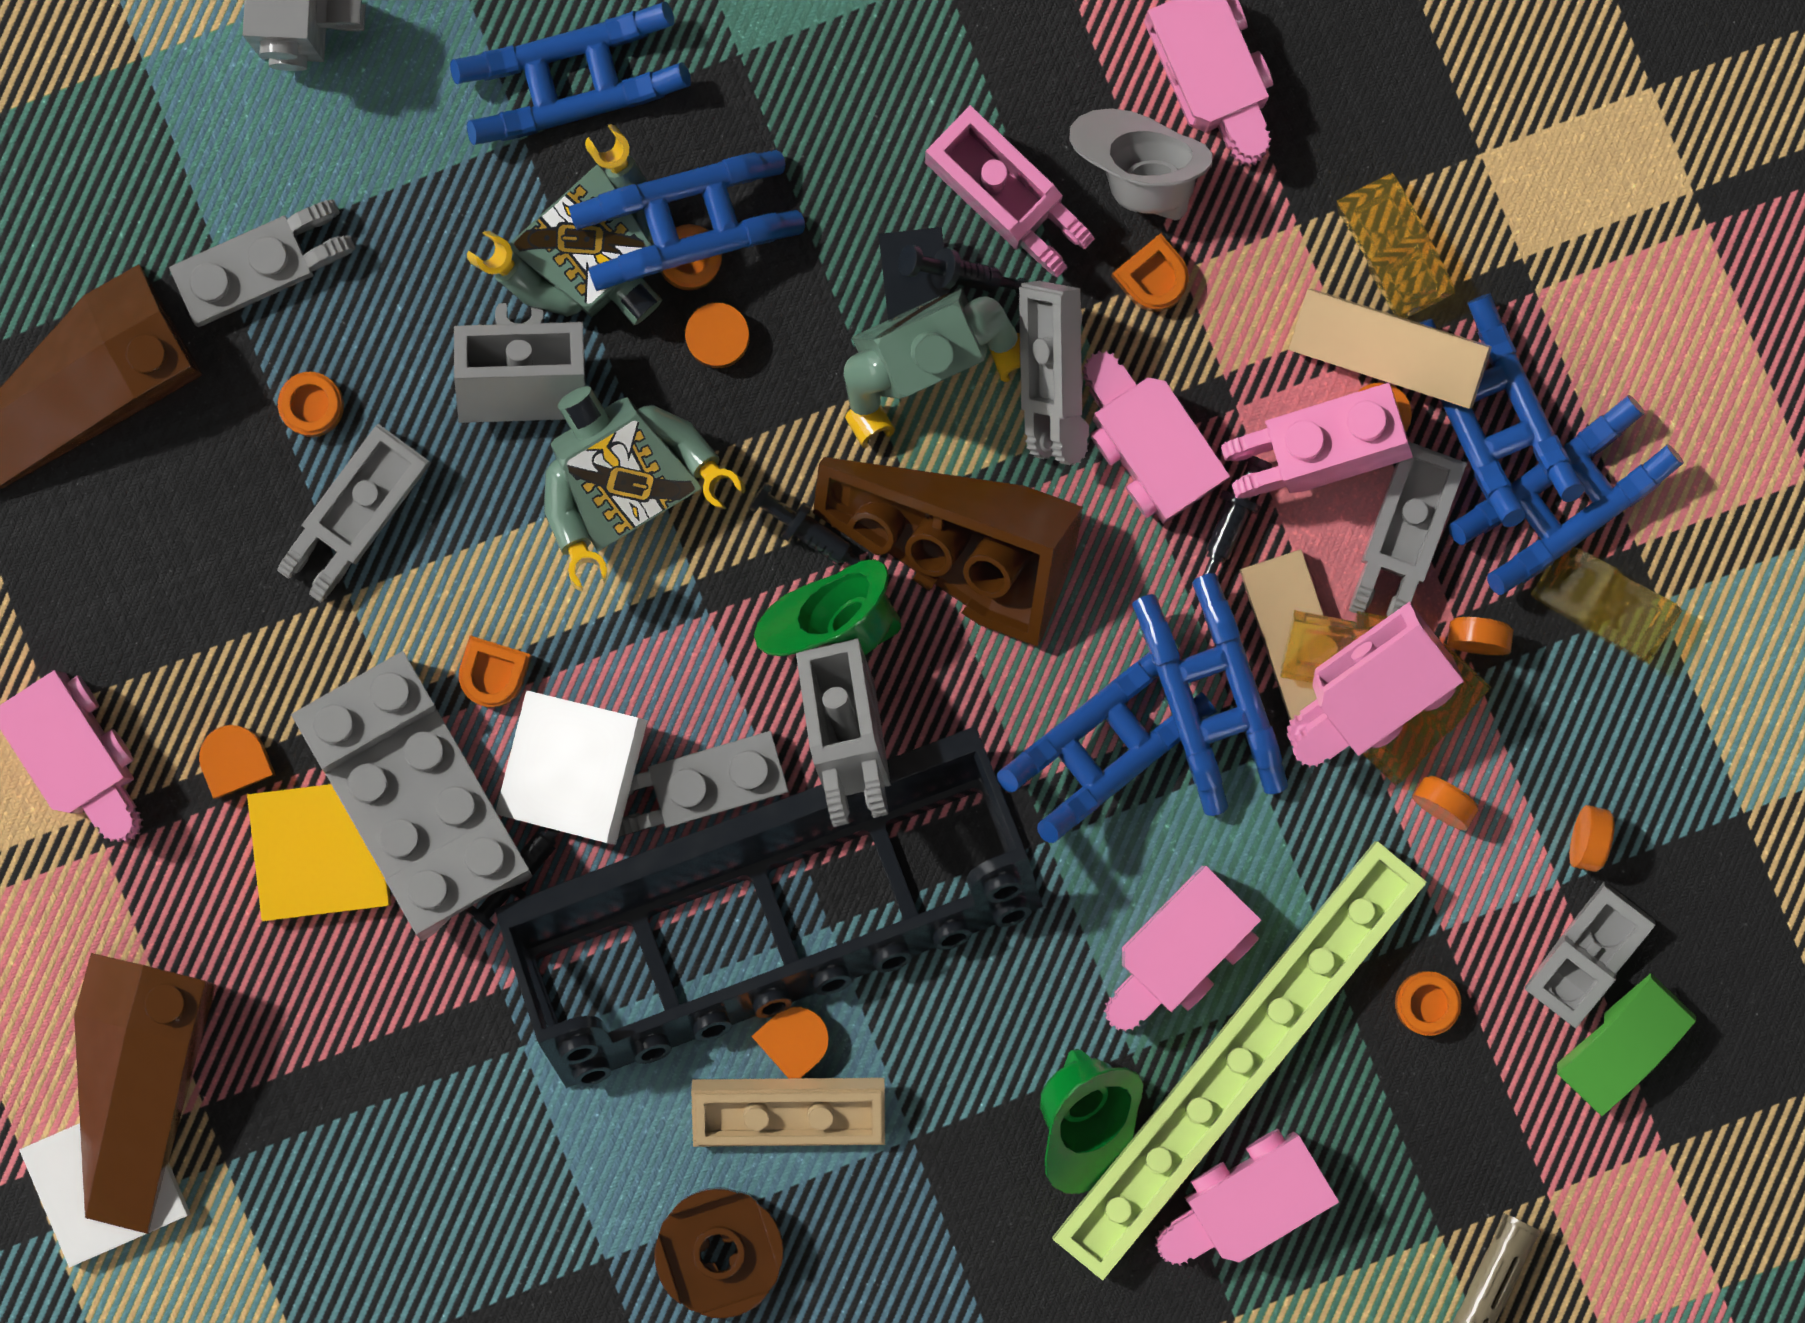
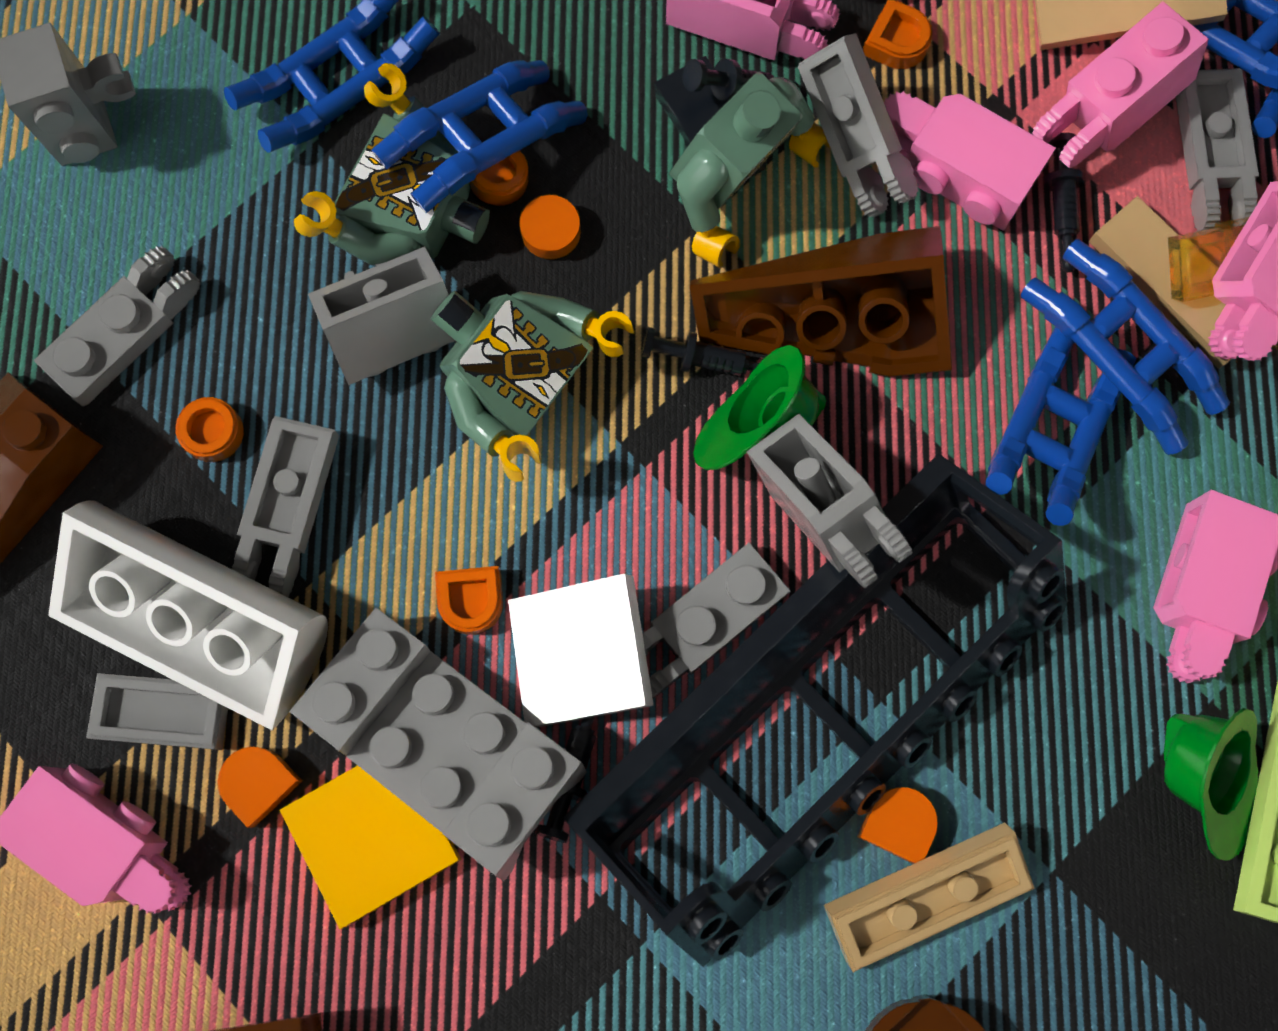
camera: 20 degrees left, 10 degrees down
none -> white brick [48,501,328,730]
none -> light grey tile [86,673,228,750]

